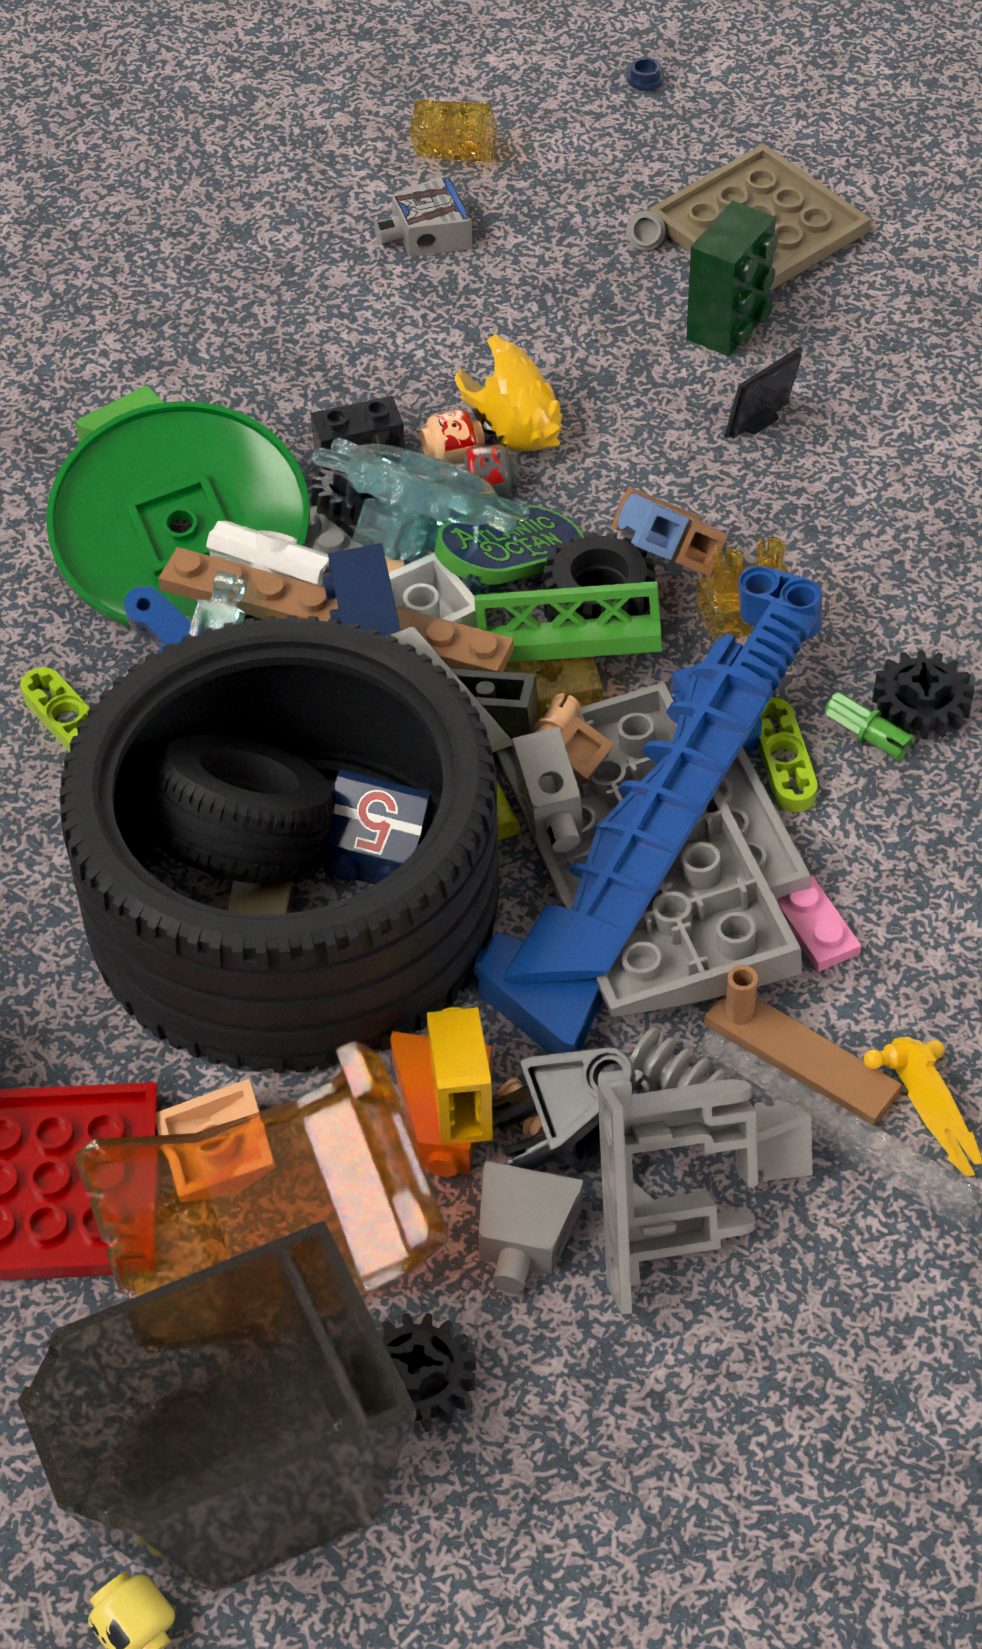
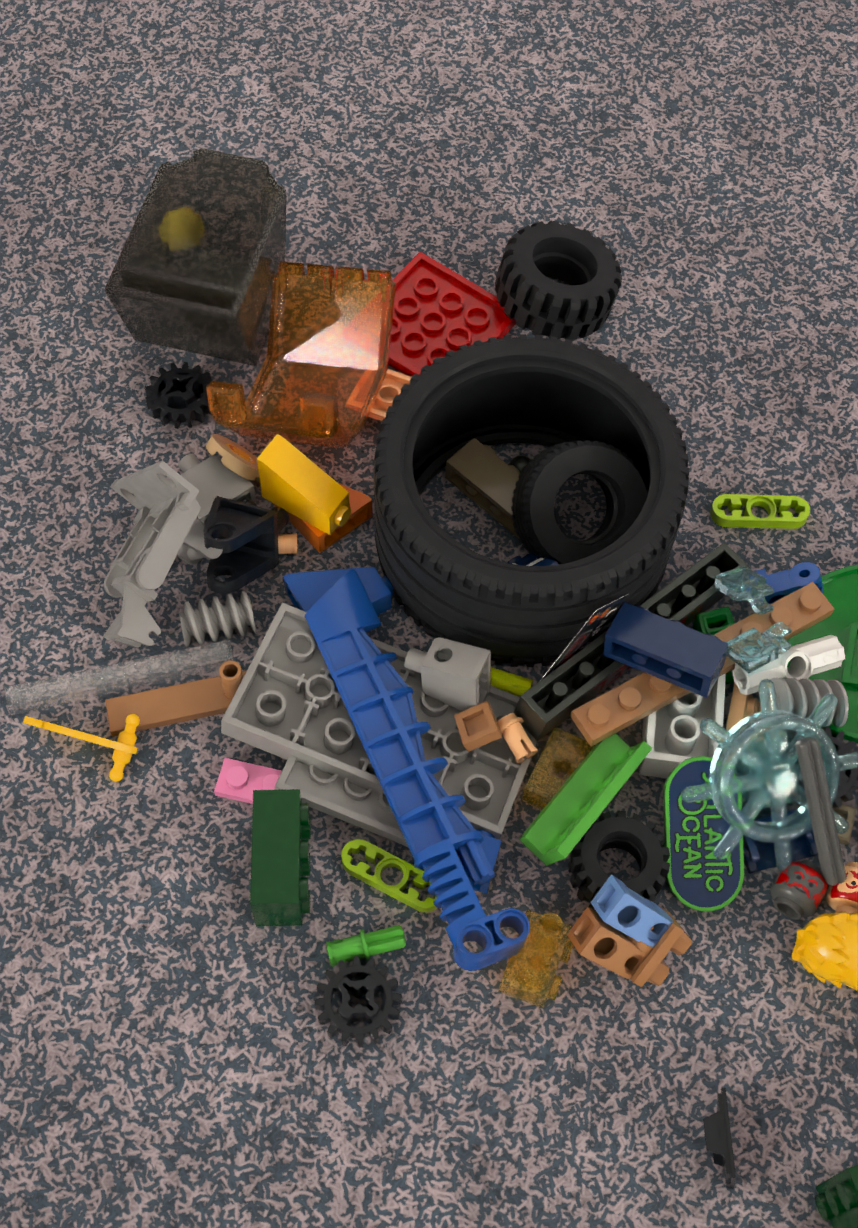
camera: 125 degrees right, 10 degrees up
none -> tan tile [206,434,260,483]
none -> dark green brick [250,789,311,926]
none -> clear light blue plate [726,622,792,673]
none -> light grey piece [763,678,849,727]
none -> dark grey axle [795,737,846,885]

